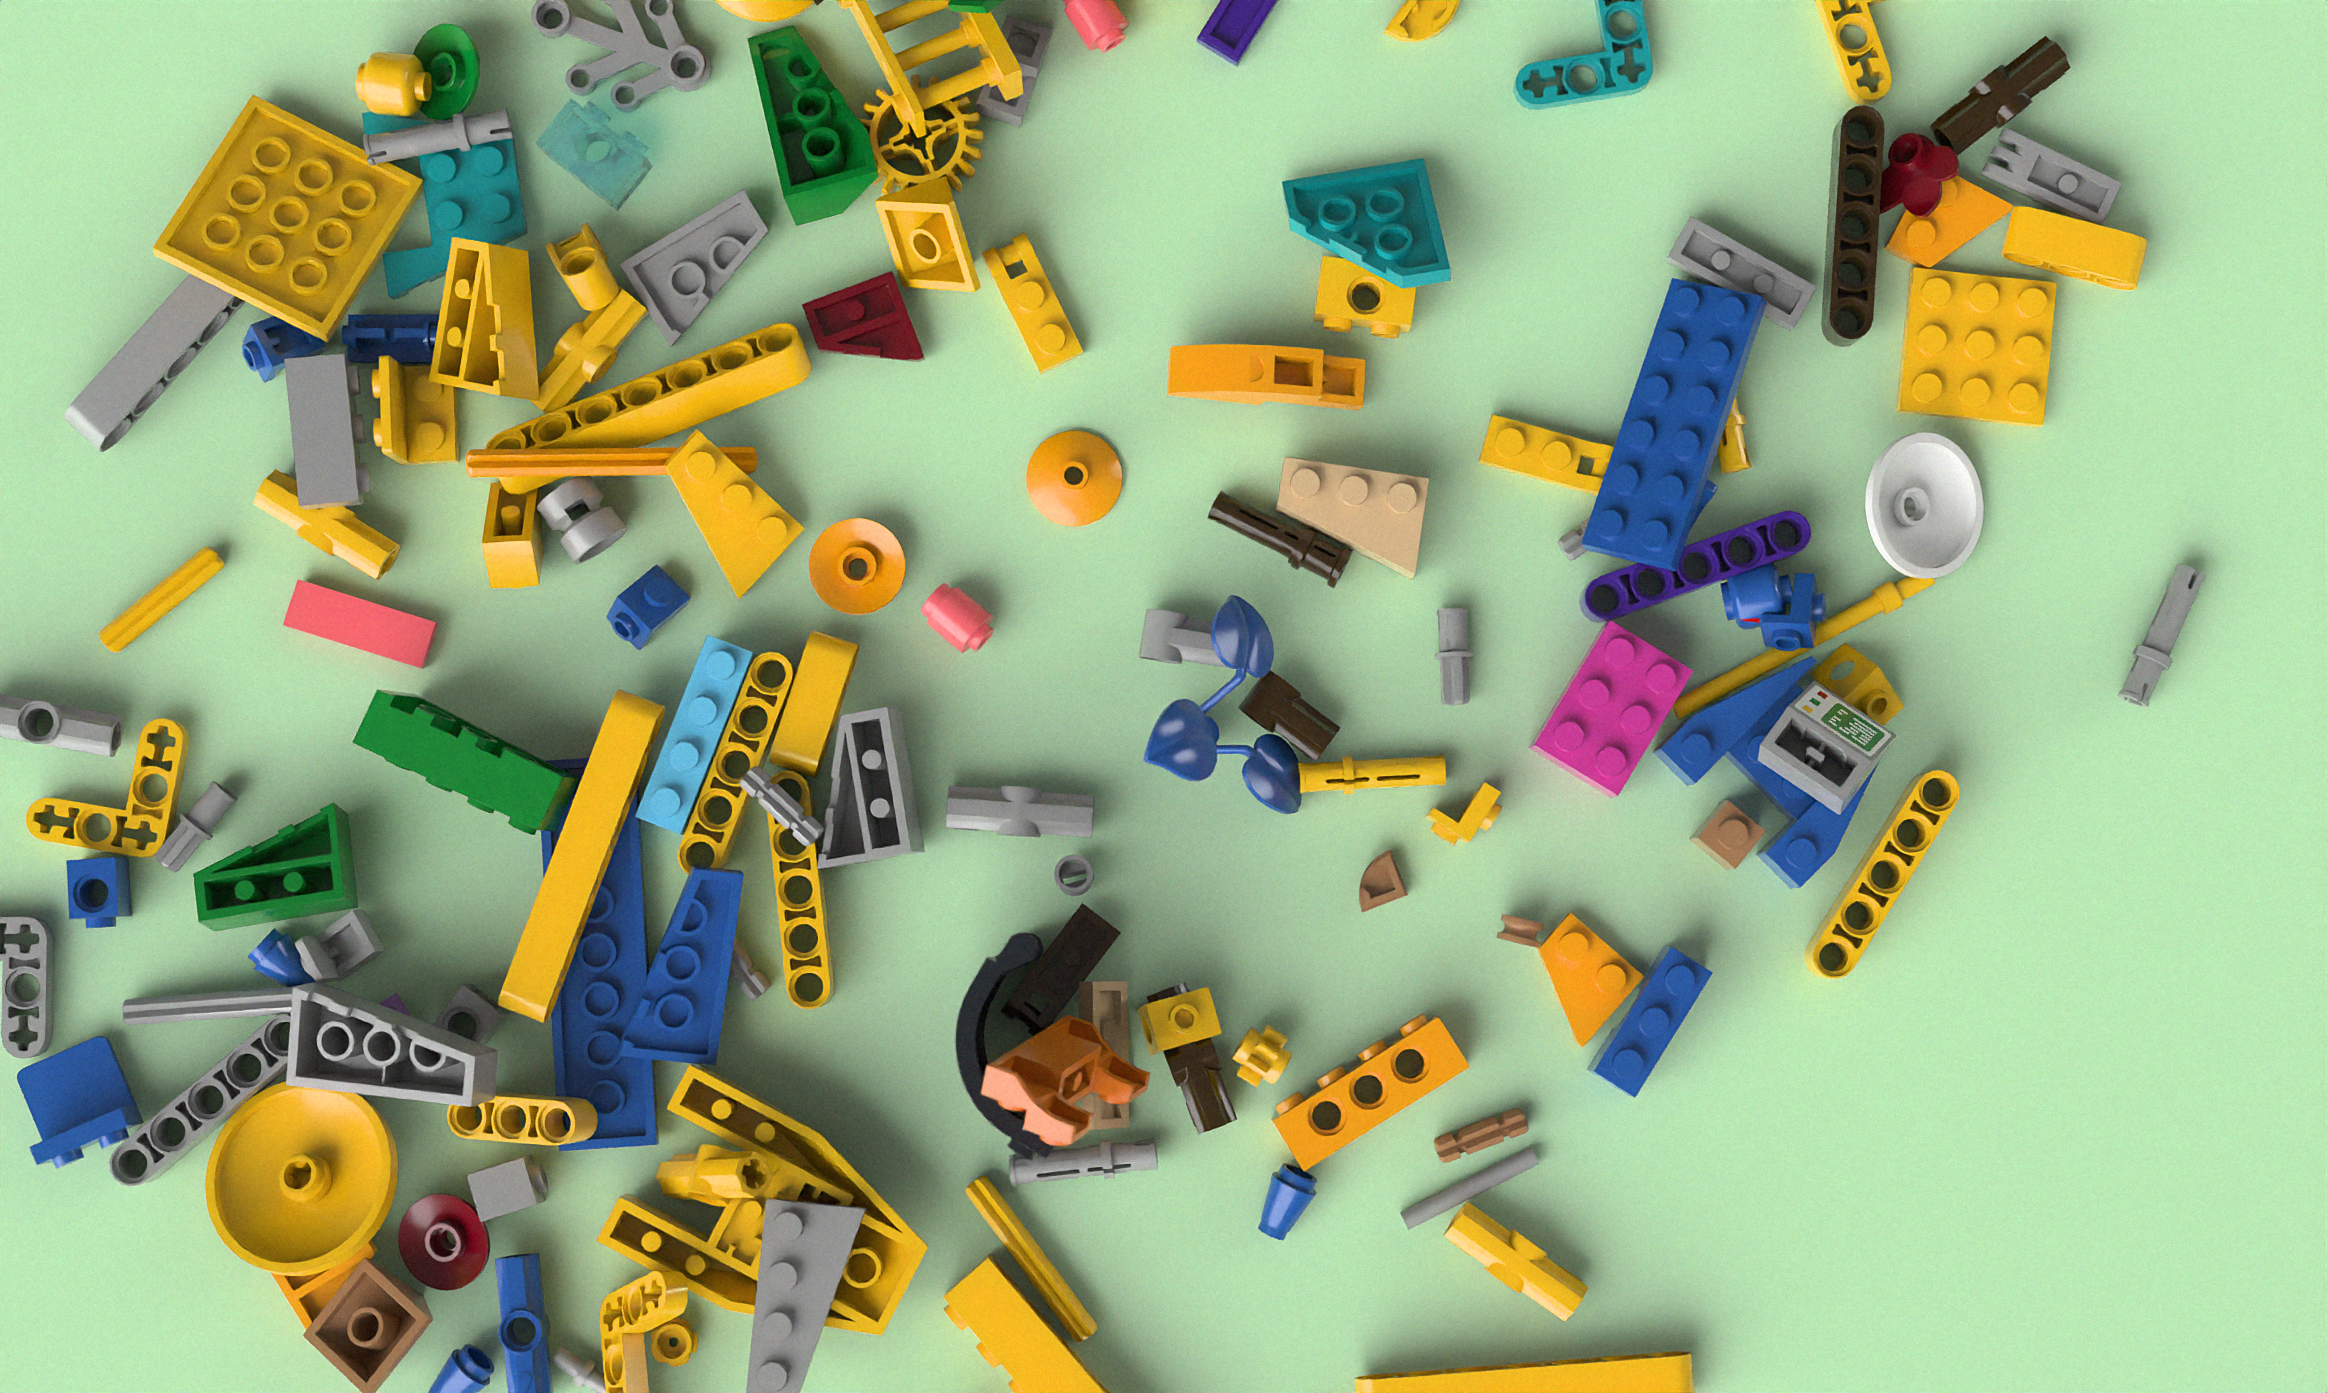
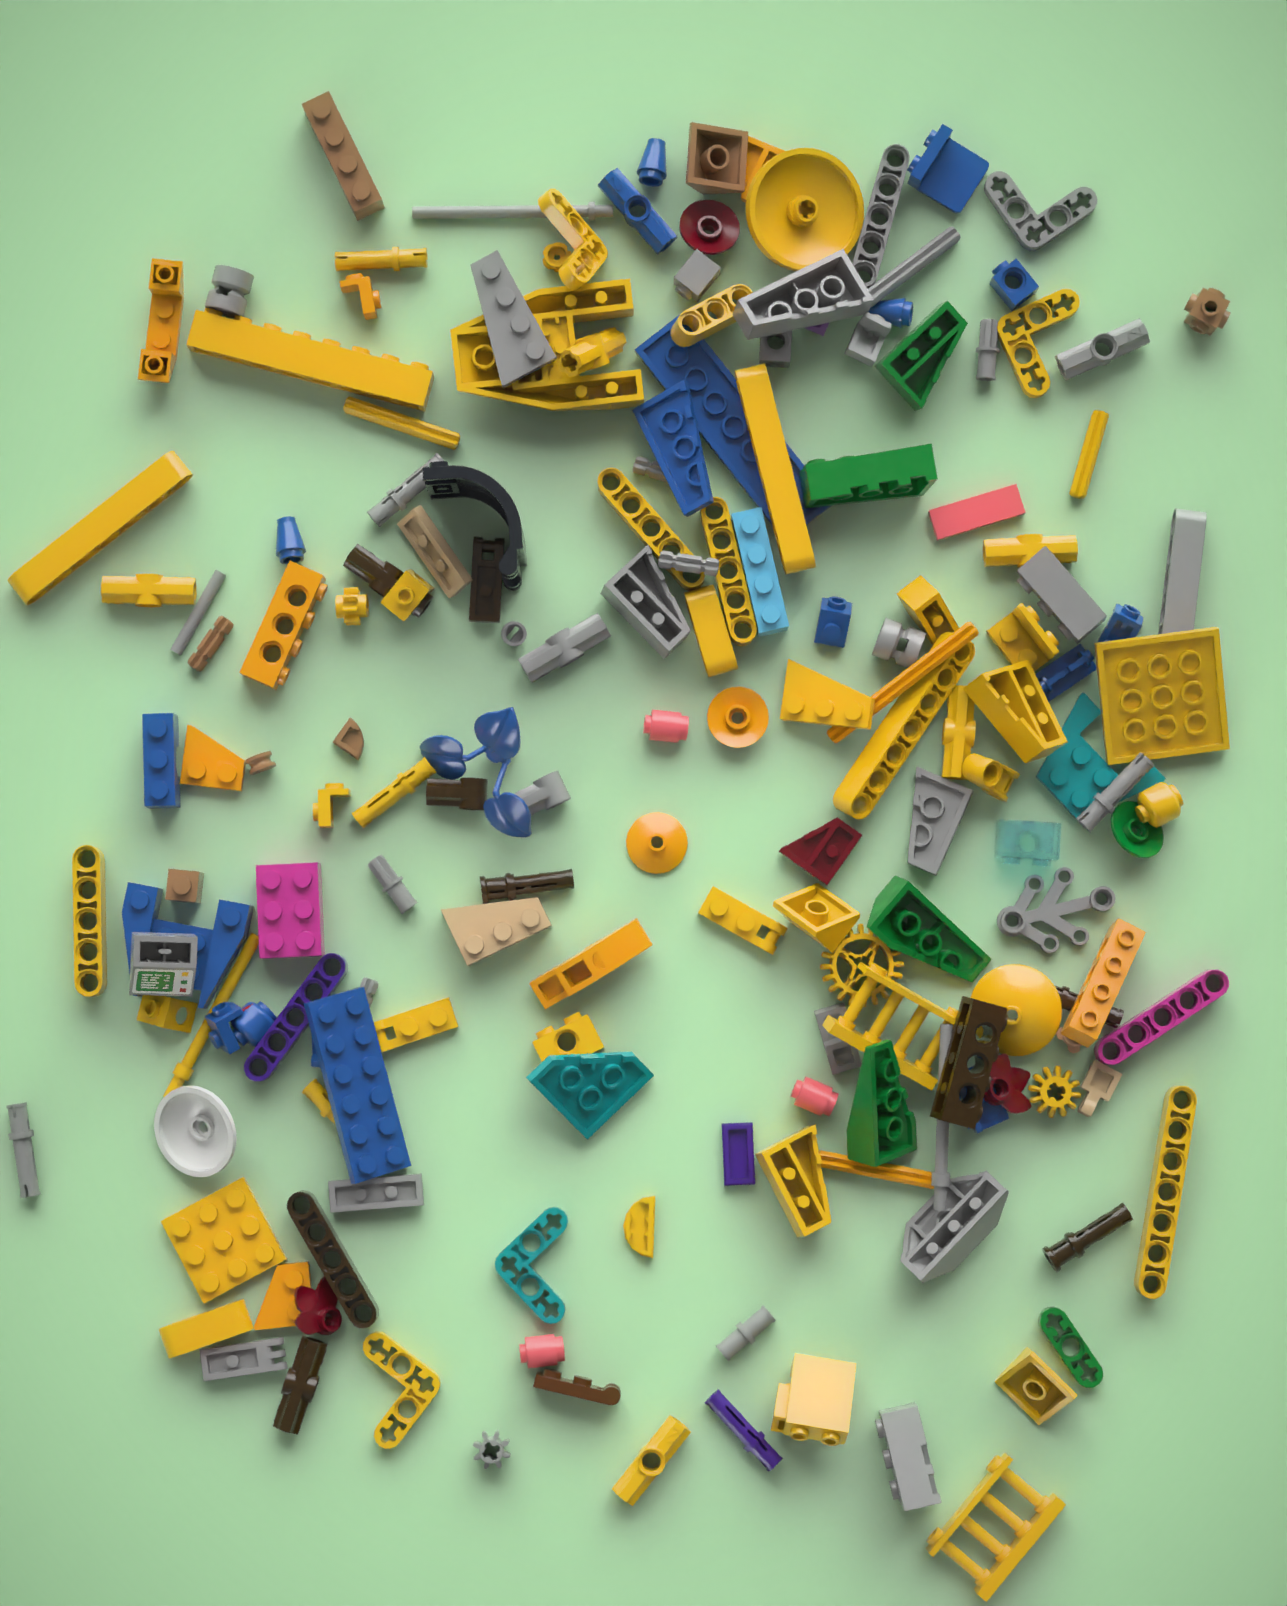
camera: 145 degrees right, 0 degrees up
orange bracket [981,1015,1150,1146] -> none

